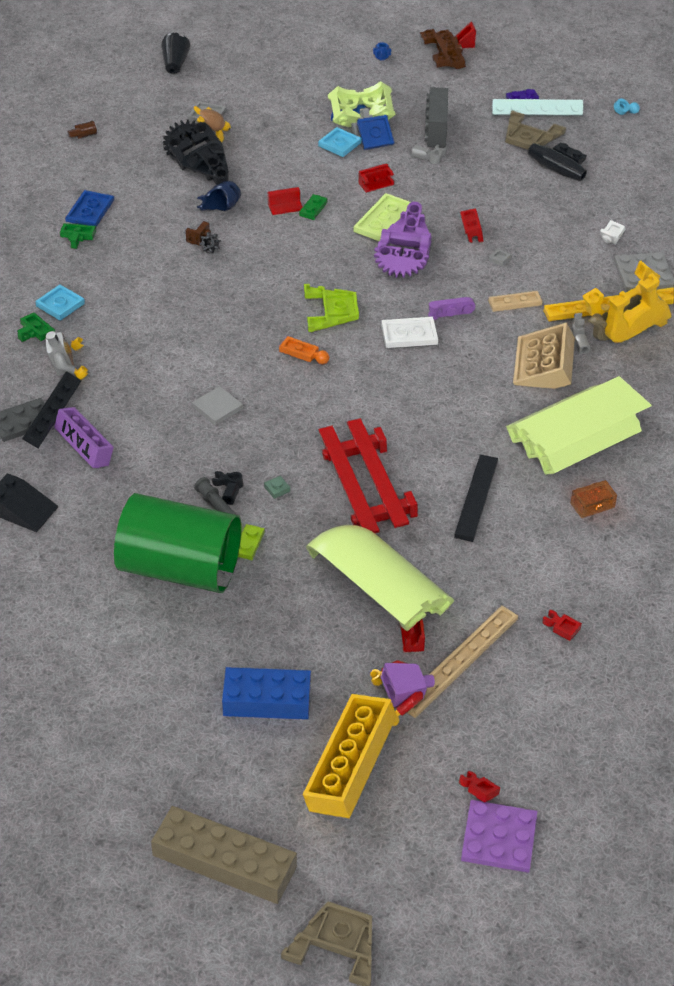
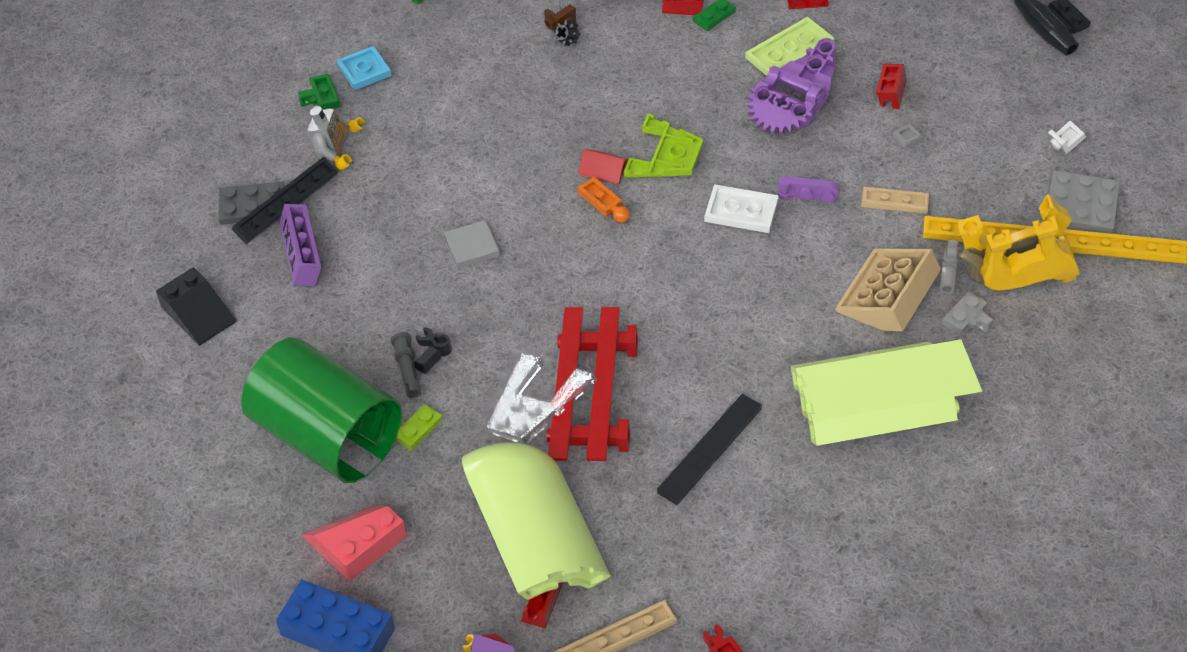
camera: 25 degrees right, 5 degrees up
sand green plate [264,476,290,499] -> none
clear orange brick [570,480,617,518] -> none
none -> coral wedge [302,505,407,582]
none -> clear wing [487,353,597,444]
none -> panel [578,149,629,184]
none -> light grey hinge [942,291,993,335]

